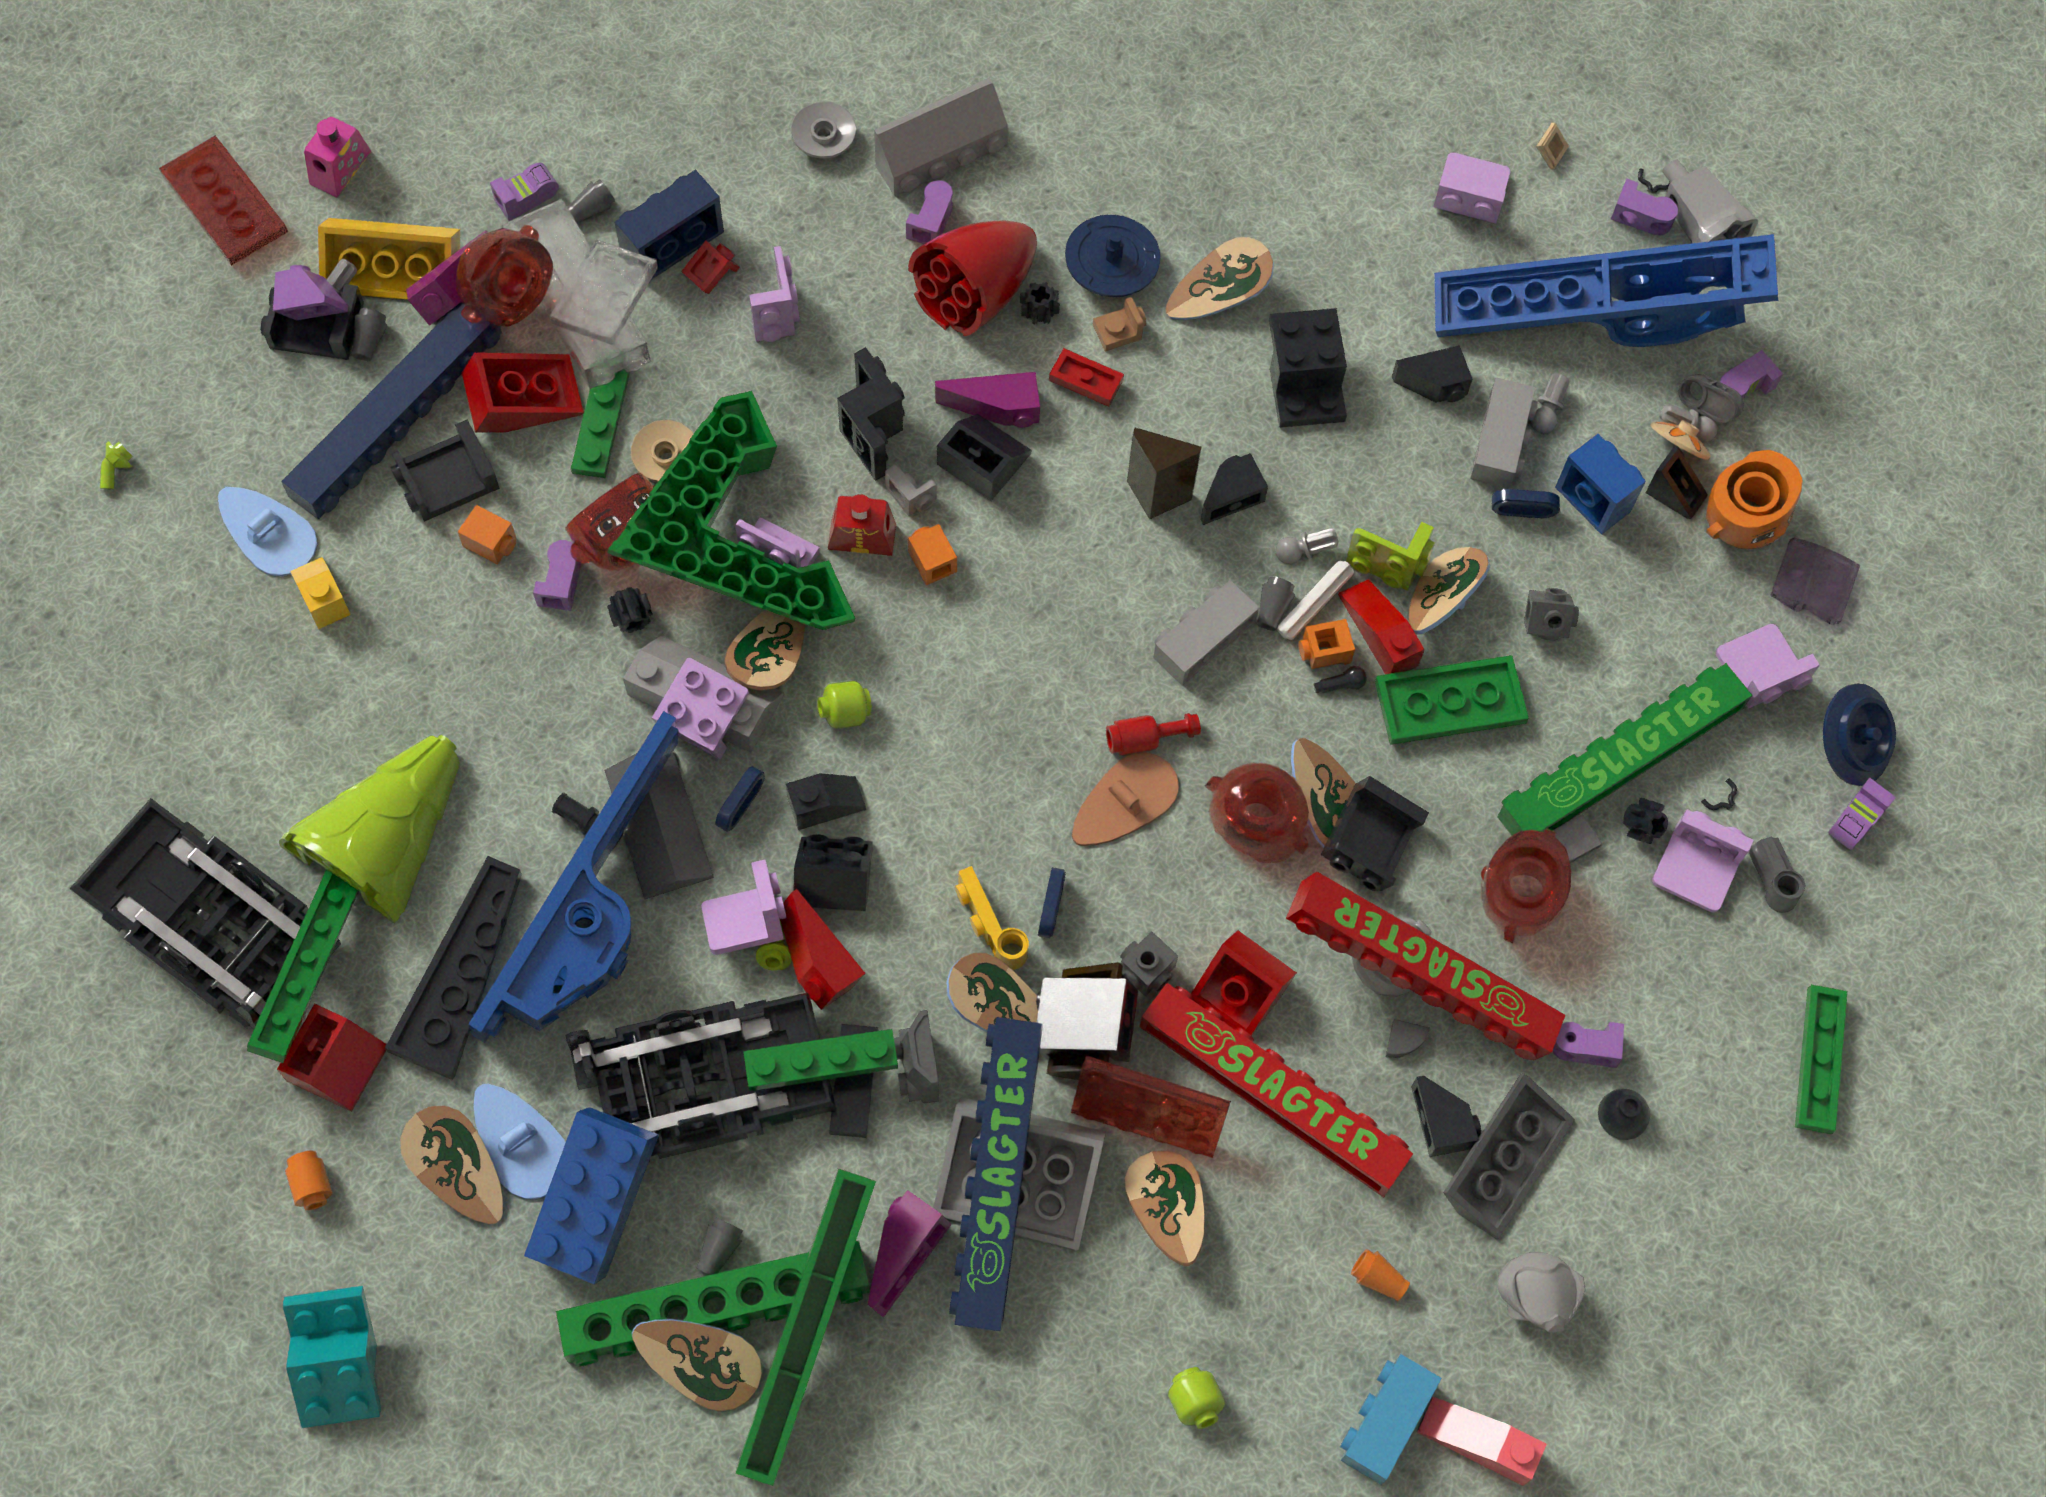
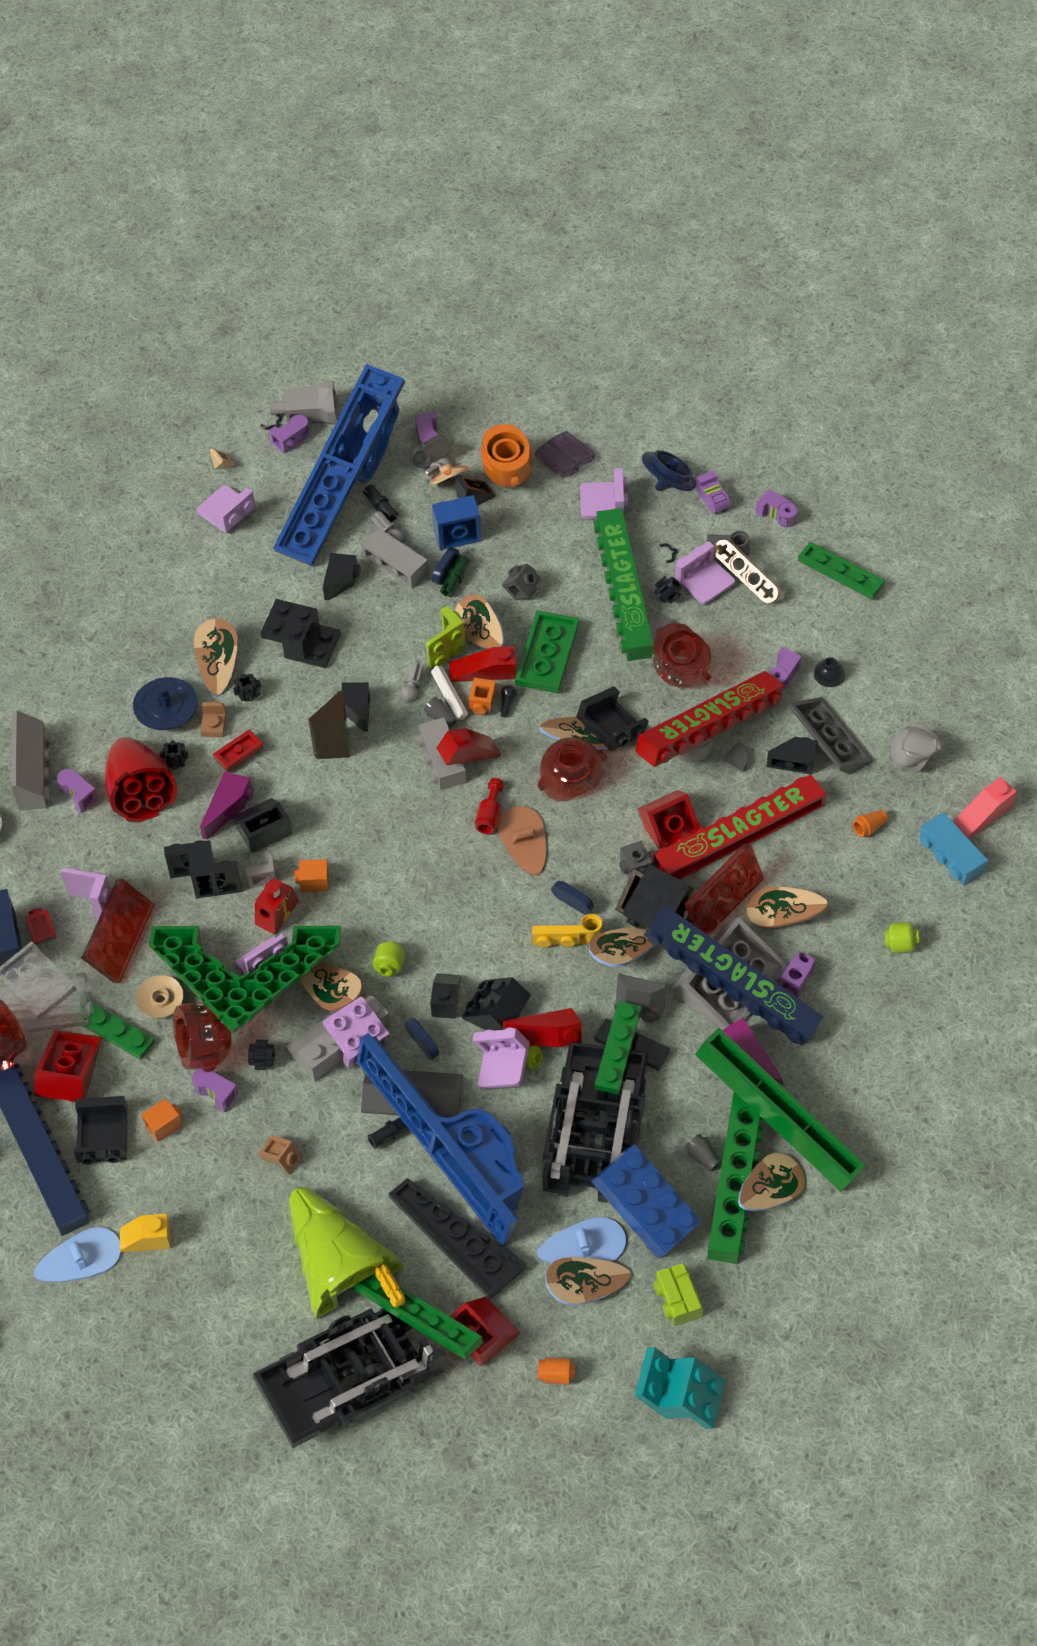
camera: 60 degrees left, 10 degrees down
none -> clear red plate [81,879,155,984]
none -> black gear [233,673,261,702]
none -> medium nougat bracket [258,1135,303,1174]
none -> black pin [363,484,399,522]
none -> yellow axle [375,1264,405,1308]
none -> red slope [436,728,501,765]
none -> dark green pin [440,555,470,597]
none -> lime brick [653,1263,703,1326]
none -> beam [714,540,781,603]
none -> medium lavender leg [755,489,797,528]
none -> medium lavender leg [779,951,817,998]

